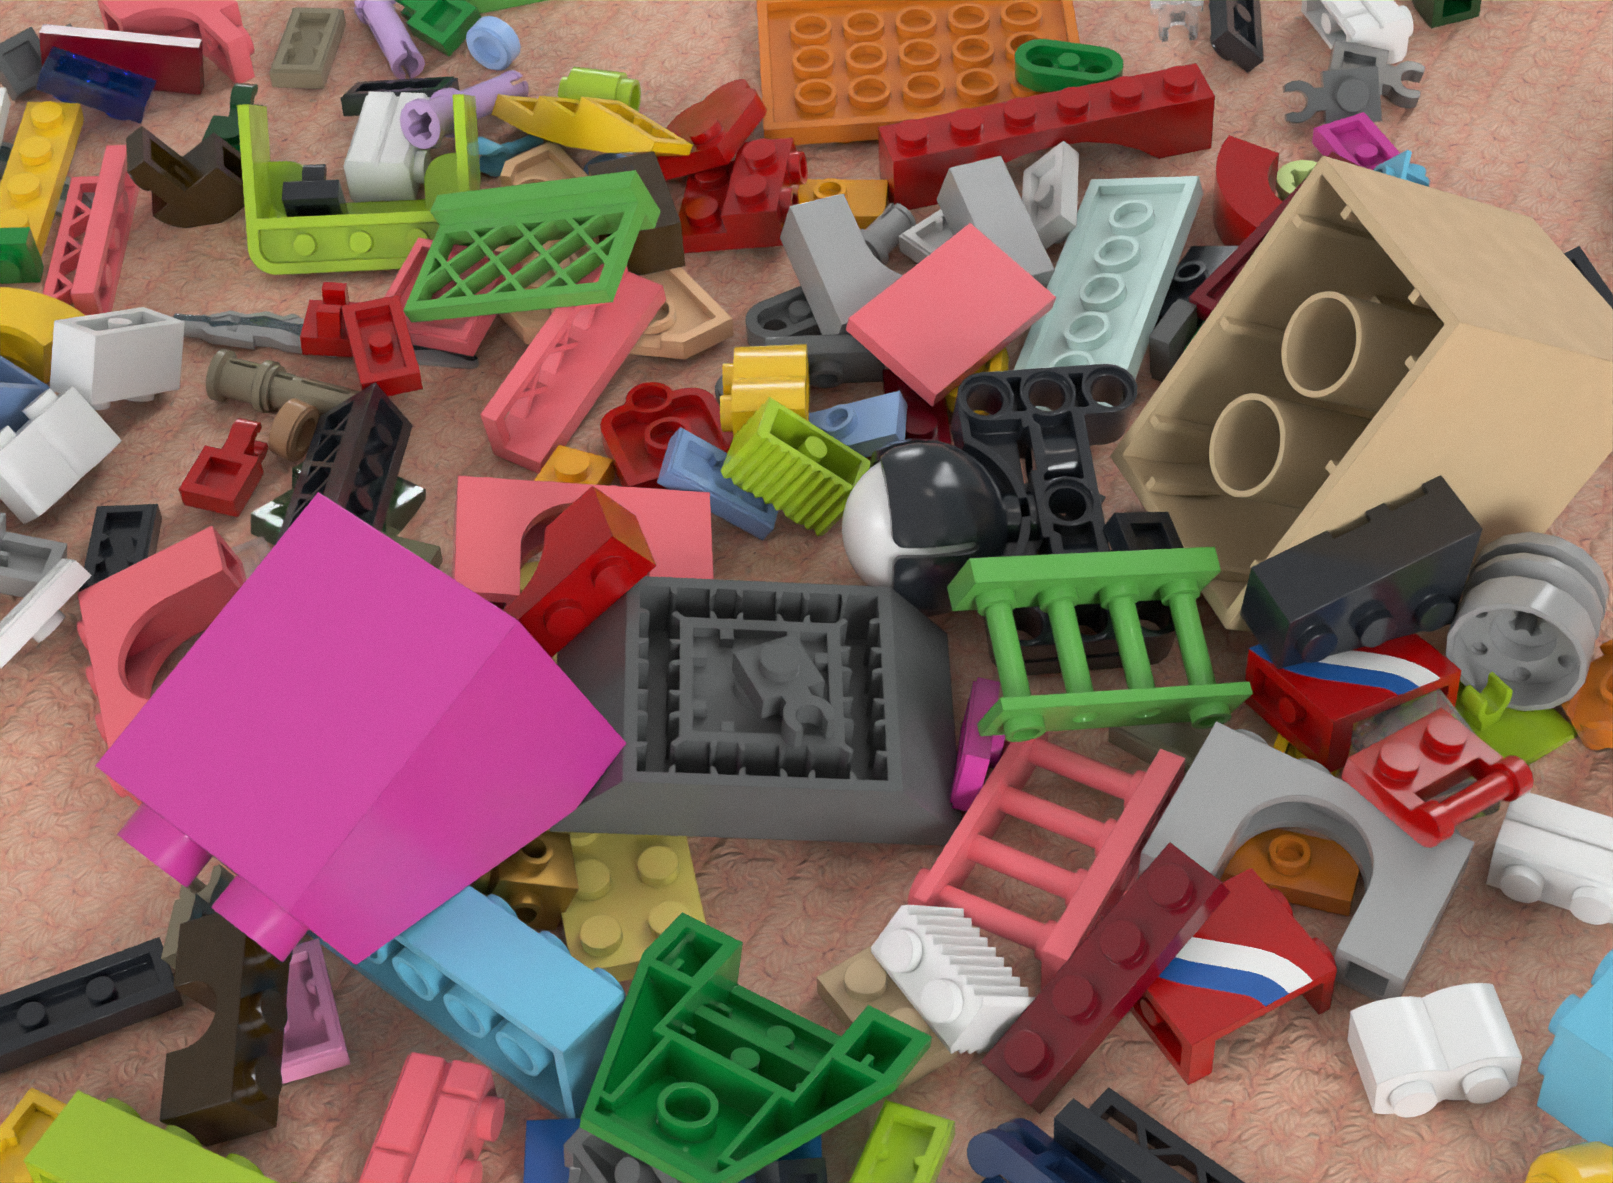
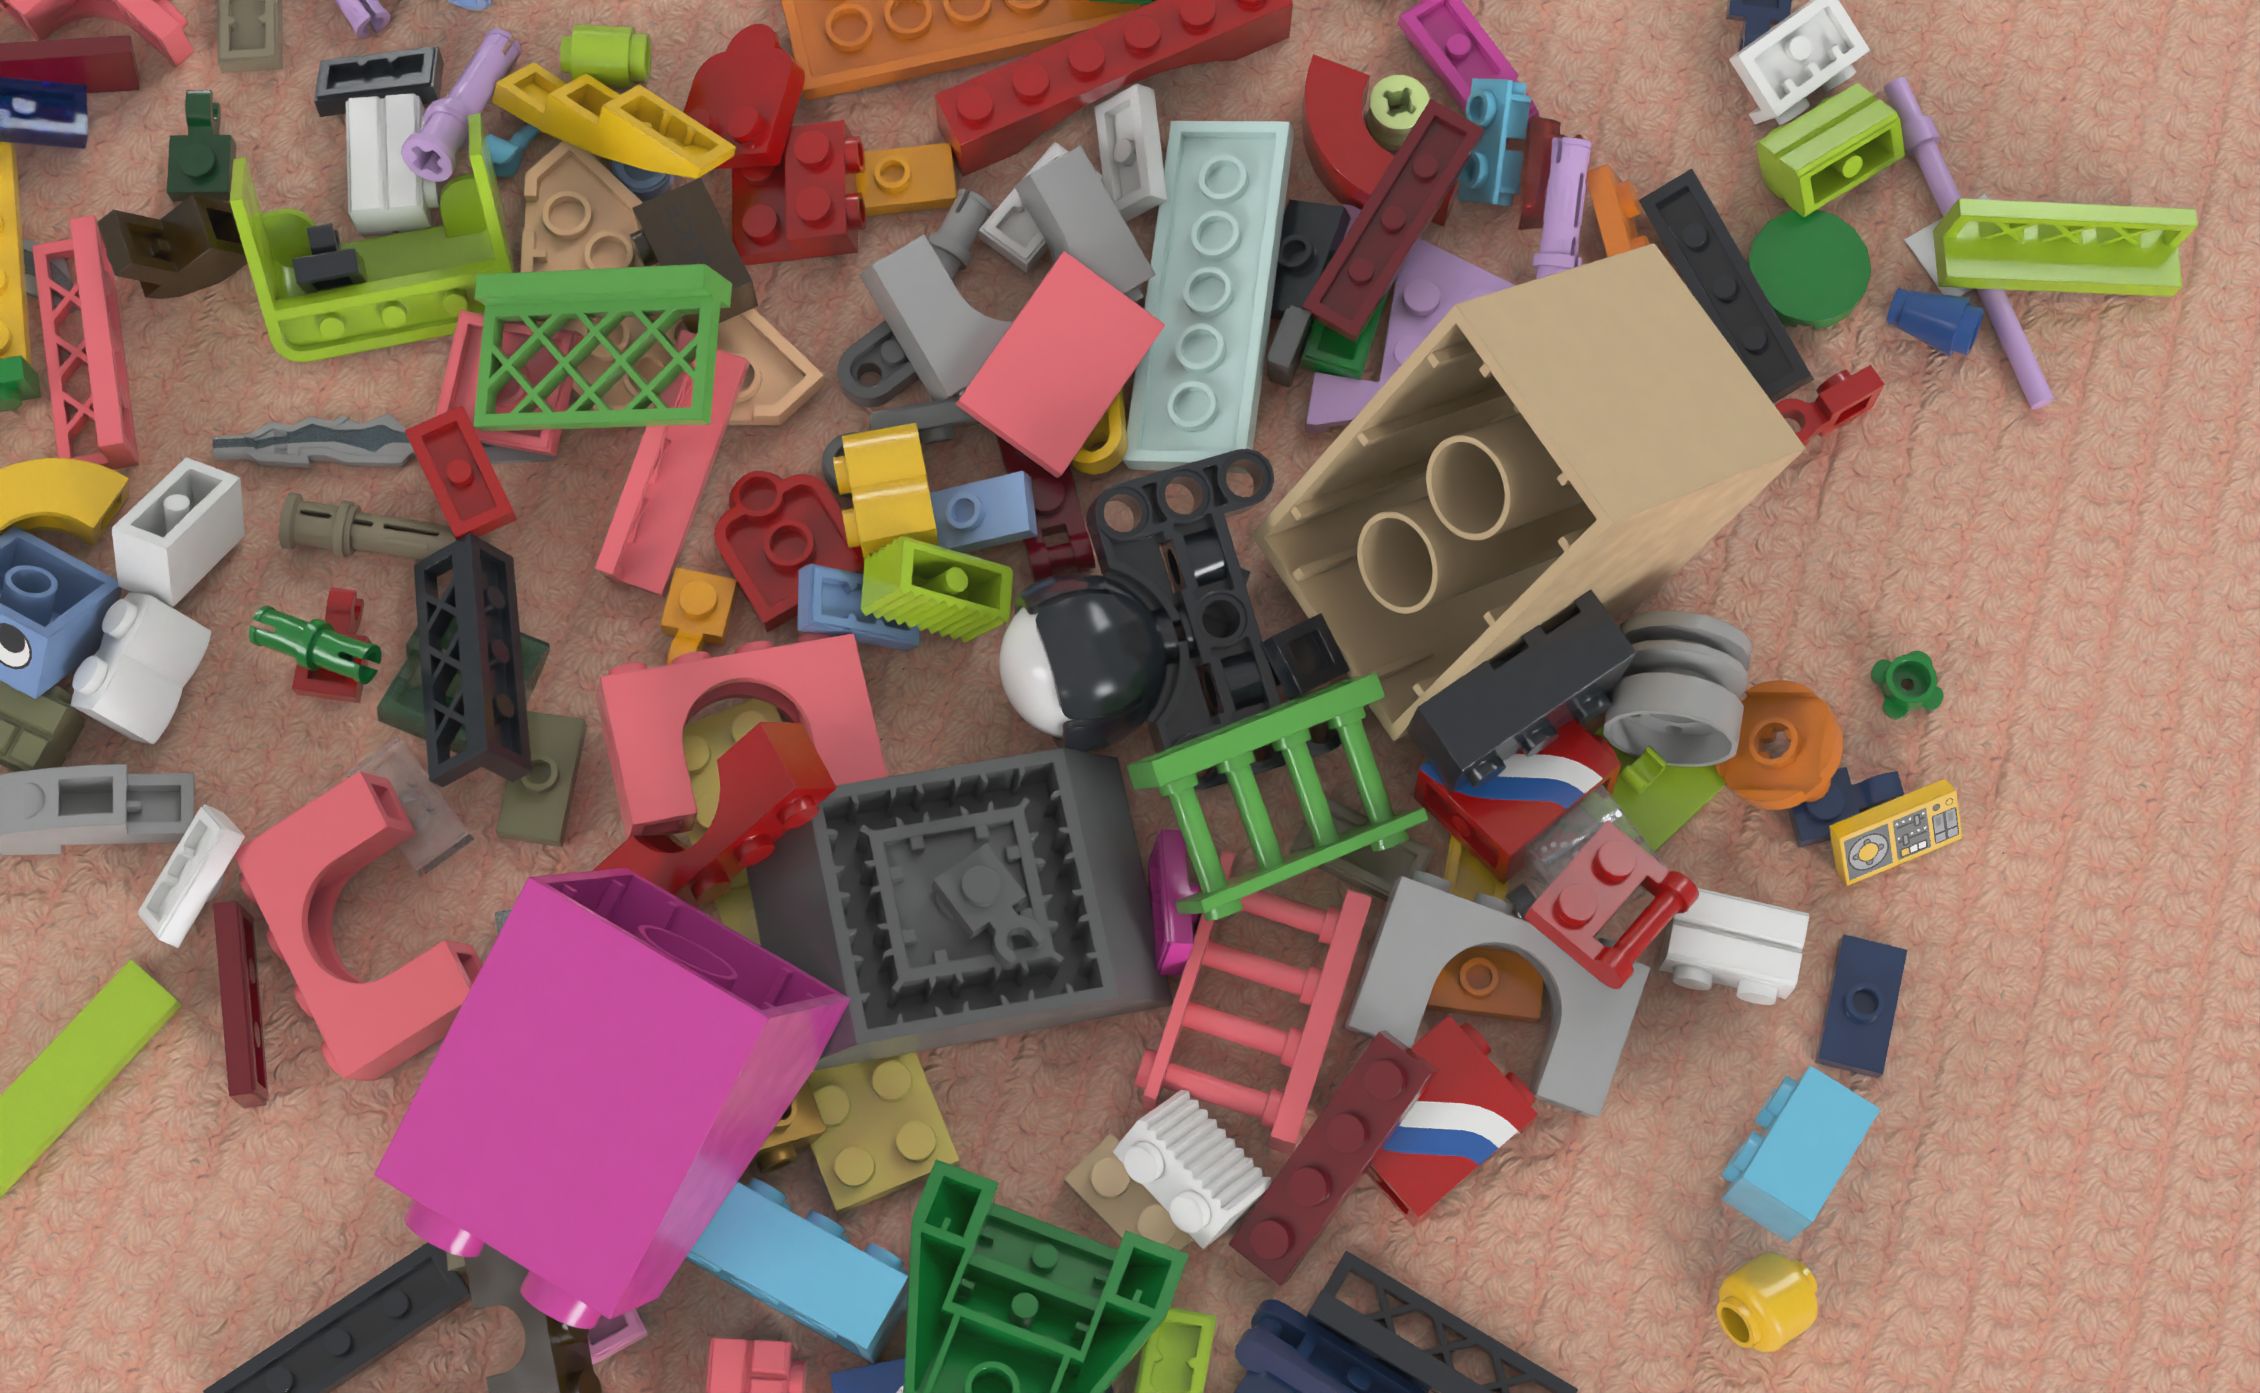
camera: 15 degrees left, 25 degrees up
black plate [79,504,162,592] -> none
medium nougat tile [268,398,320,462] -> none
red tile [300,282,359,357] -> none
white brick [1347,983,1522,1117] -> none
none -> dark red tile [213,901,269,1109]
none -> green pin [249,606,382,684]

